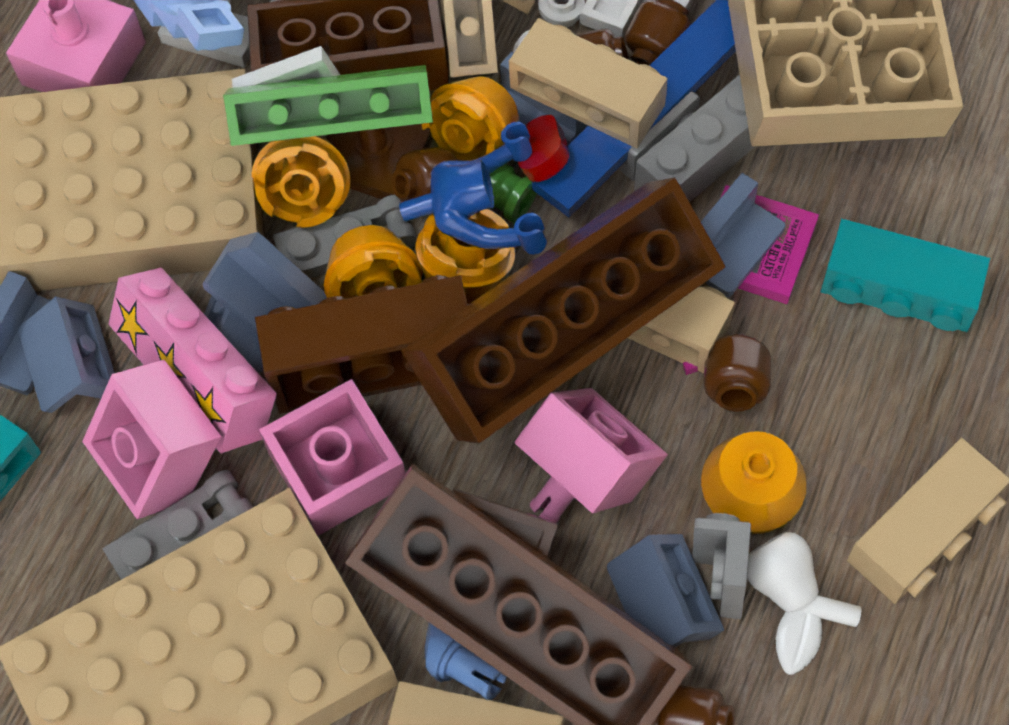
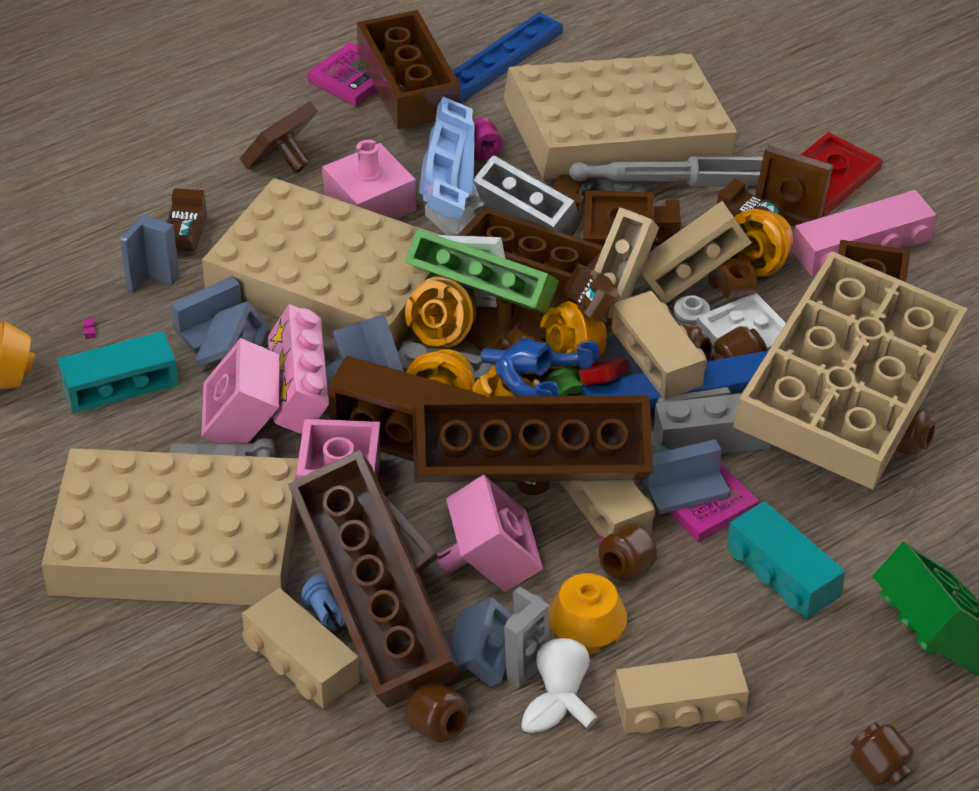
camera: 30 degrees right, 20 degrees down
none -> reddish brown leg [563,263,620,323]

